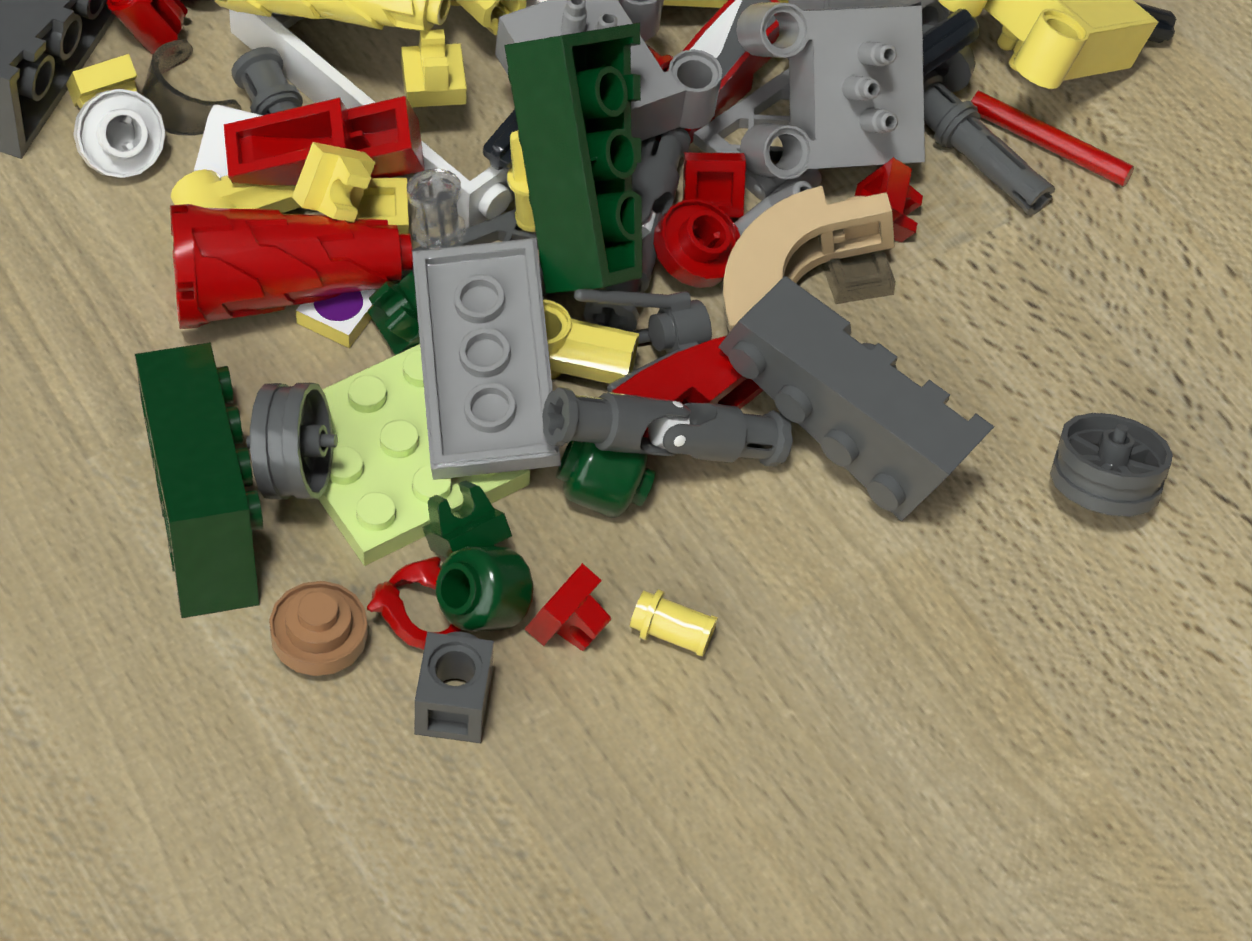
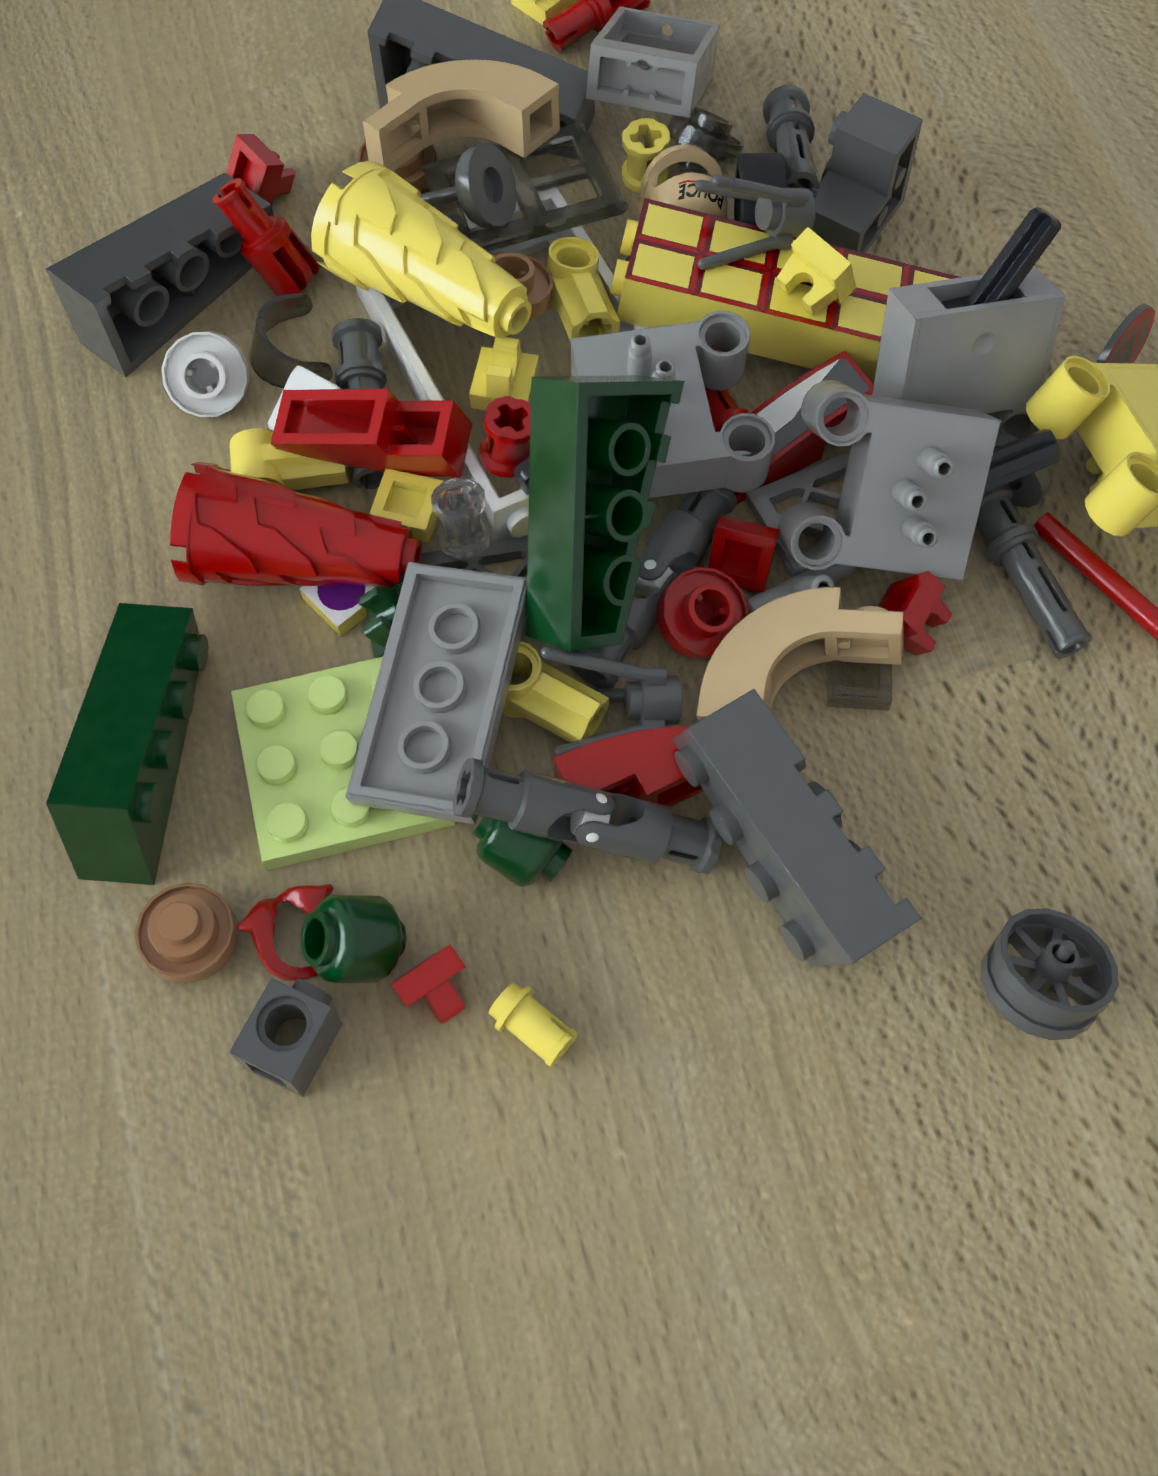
camera: 25 degrees right, 10 degrees up
light yellow tile [66,54,137,109] -> none
dark grey wheel [246,383,338,500] -> none
light yellow tile [292,142,376,223] -> none
dark green tile [422,480,512,559] -> none
none -> red bush [479,396,531,478]

